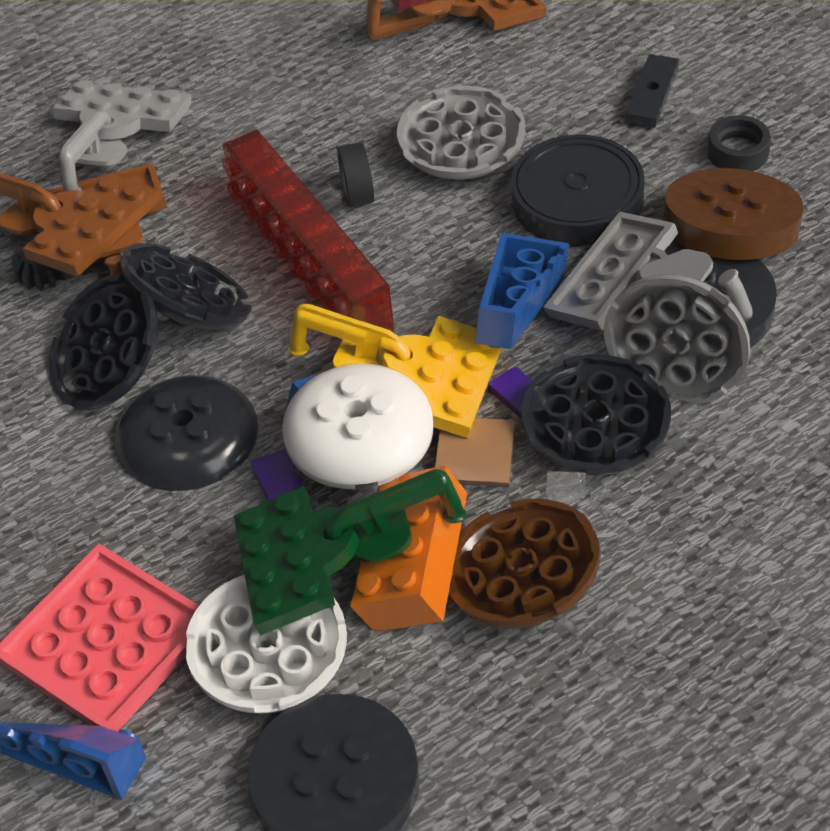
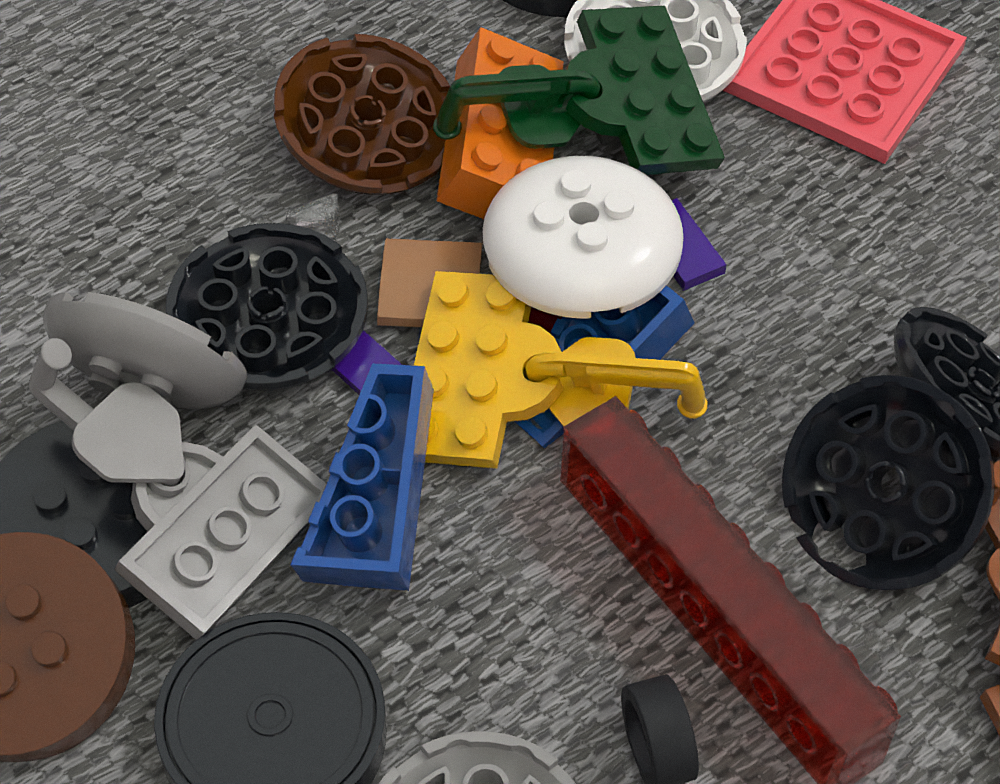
camera: 170 degrees right, 5 degrees up
black brick [114,375,258,491] -> none

